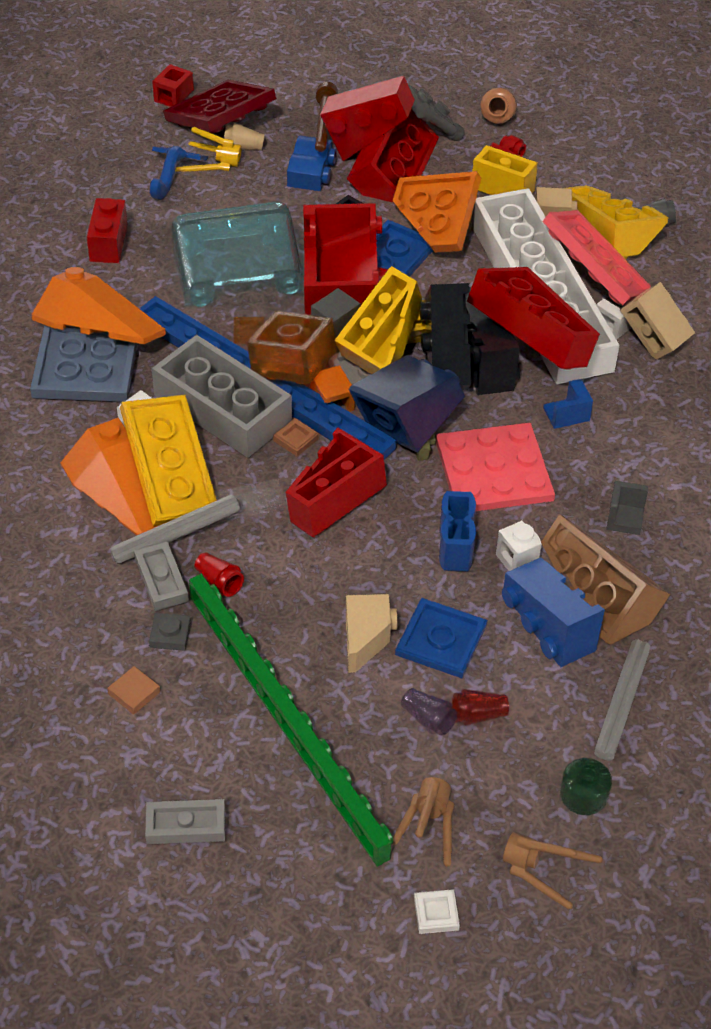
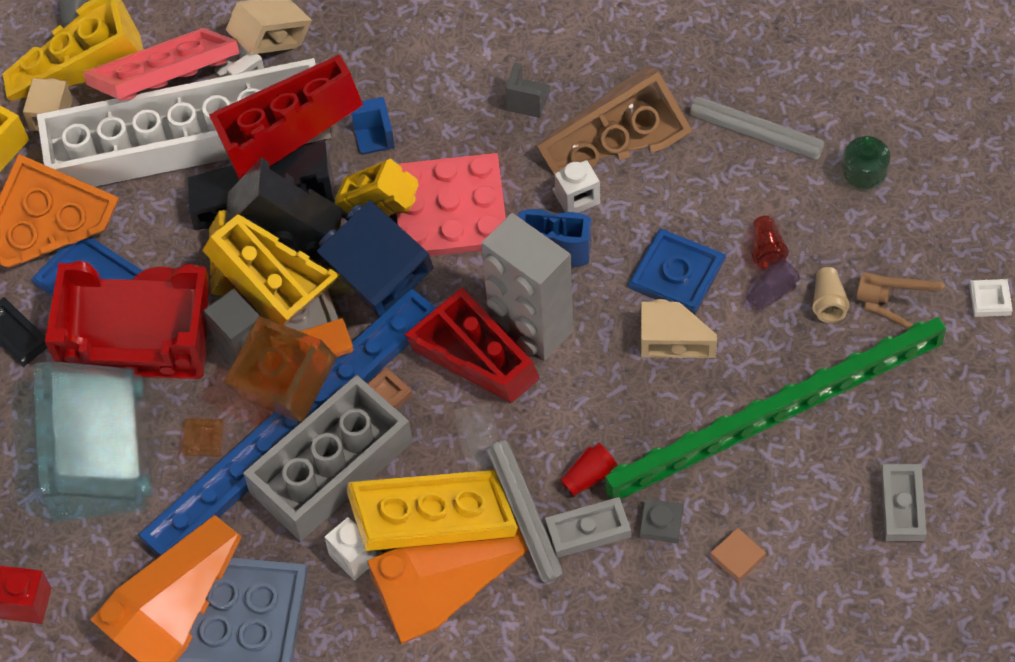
camera: 80 degrees left, 10 degrees up
blue wedge [502,557,605,668] -> none
medium nougat plant [503,832,603,909] -> none
none -> yellow brick [335,158,419,217]
none -> light grey brick [481,213,573,361]
none -> tan cone [812,267,850,323]

